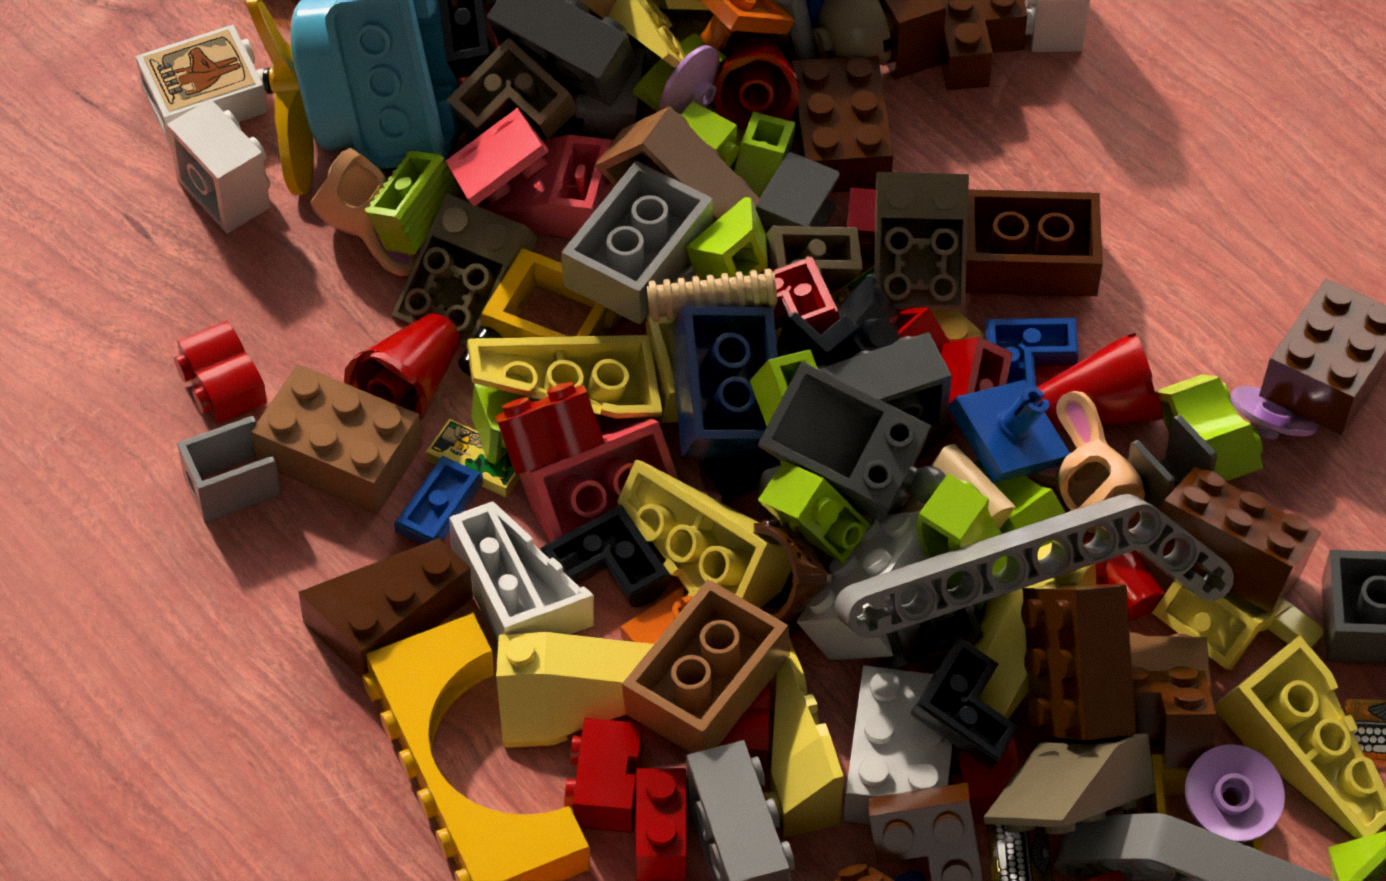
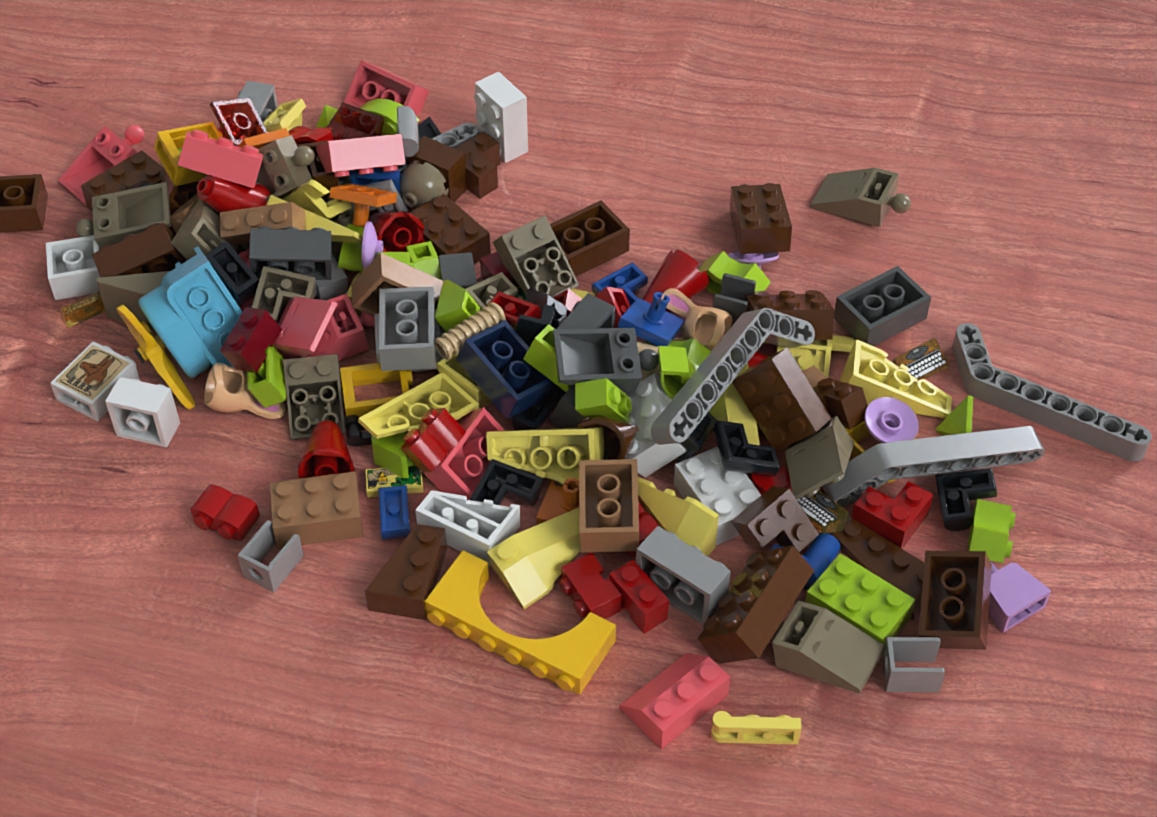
camera: 35 degrees left, 5 degrees down
none -> dark red brick [220,307,282,373]

